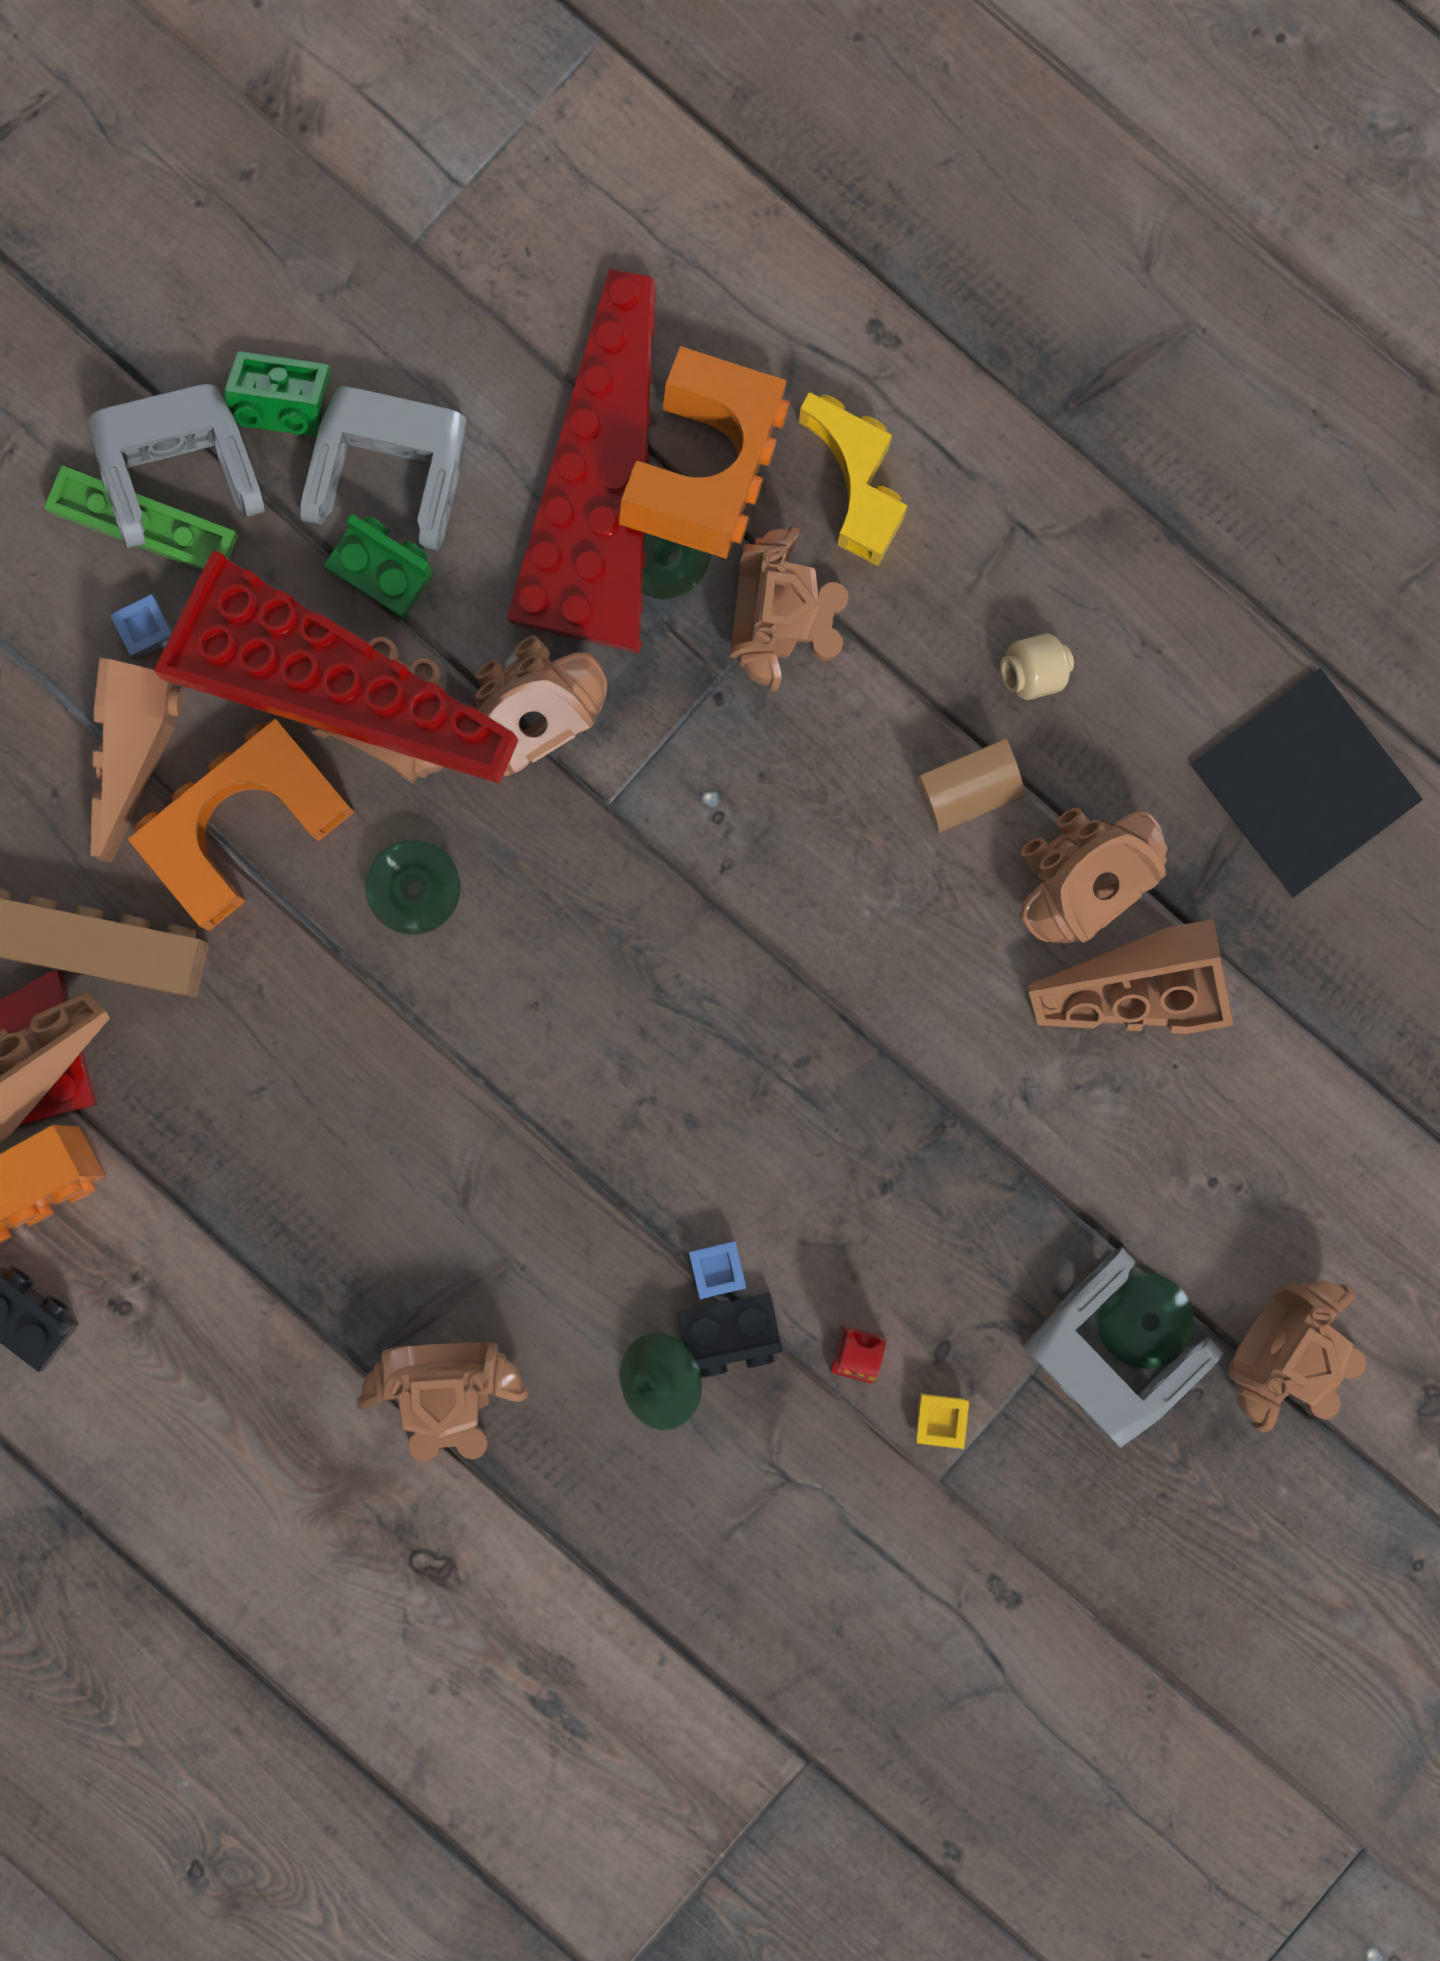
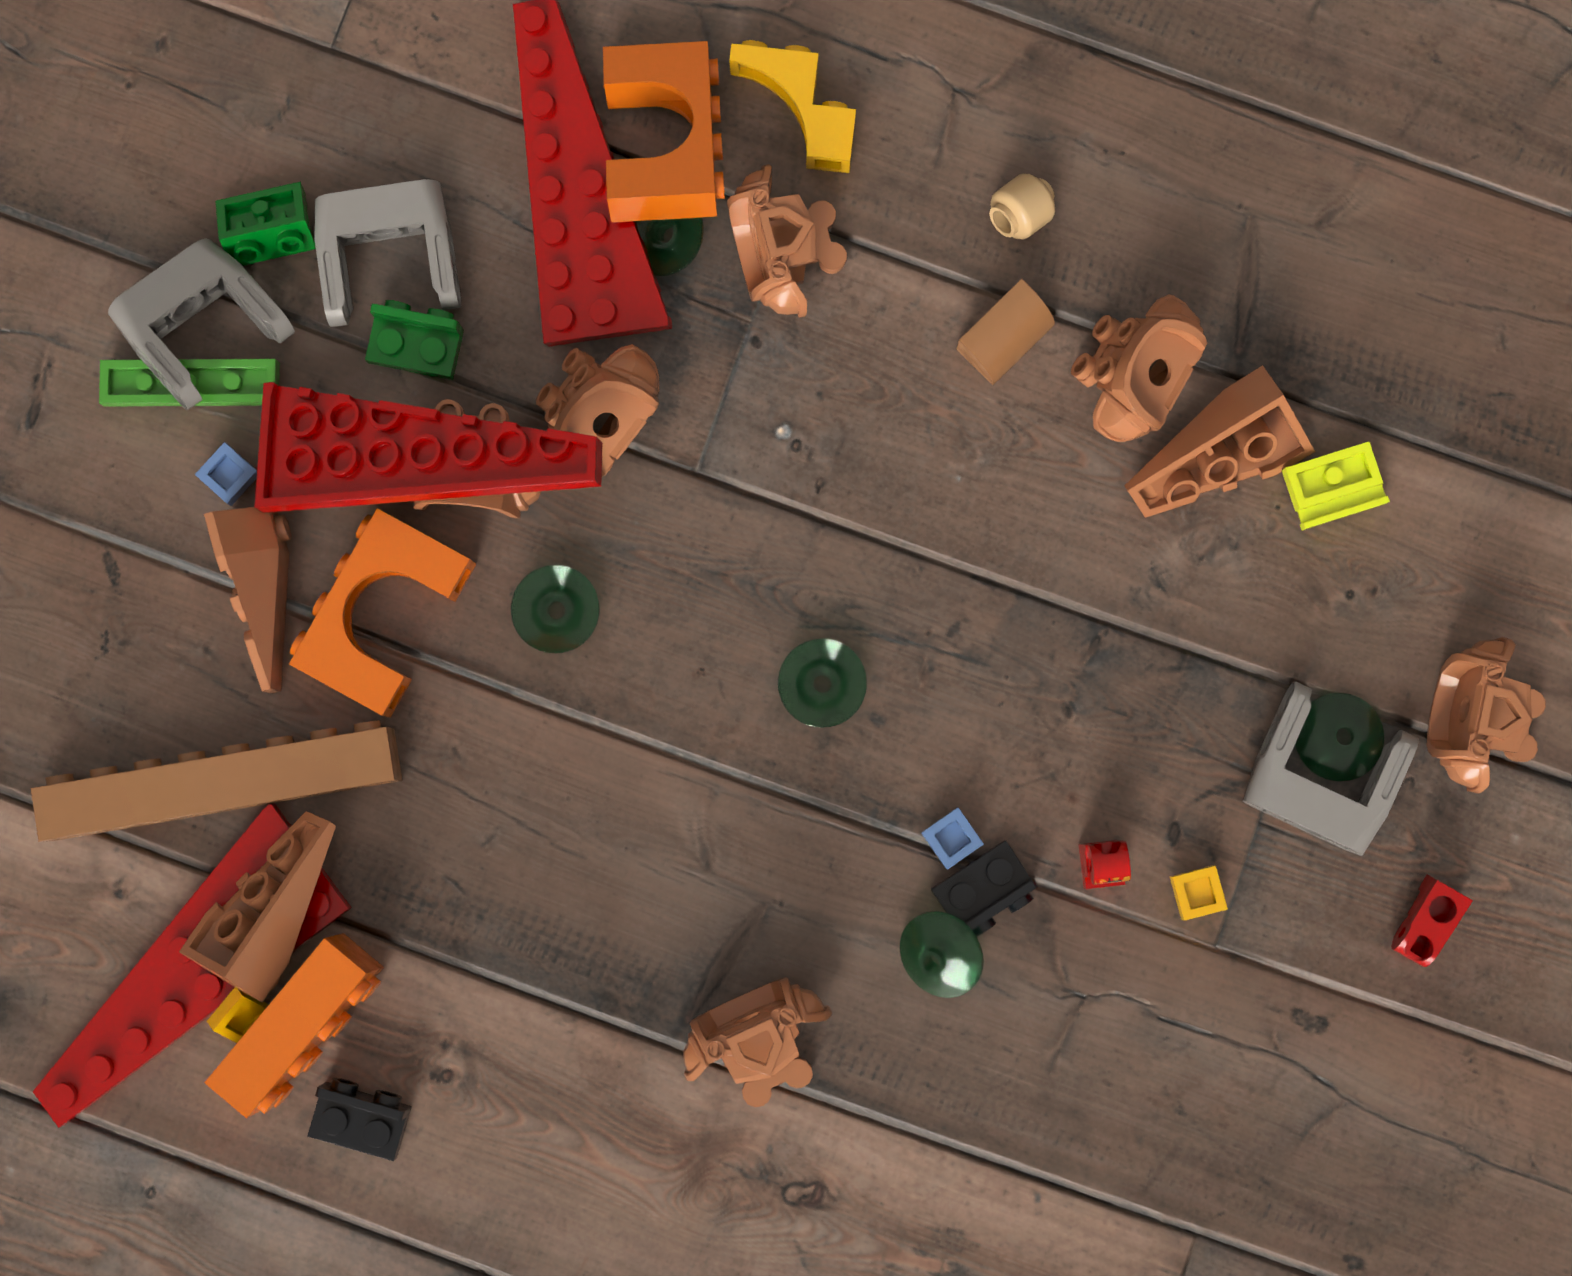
camera: 15 degrees left, 0 degrees up
black piece [1190,668,1423,898] -> none
none -> clear green dish [778,639,867,728]
none -> neon yellow plate [1281,441,1390,530]
none -> red leg [1391,874,1473,967]

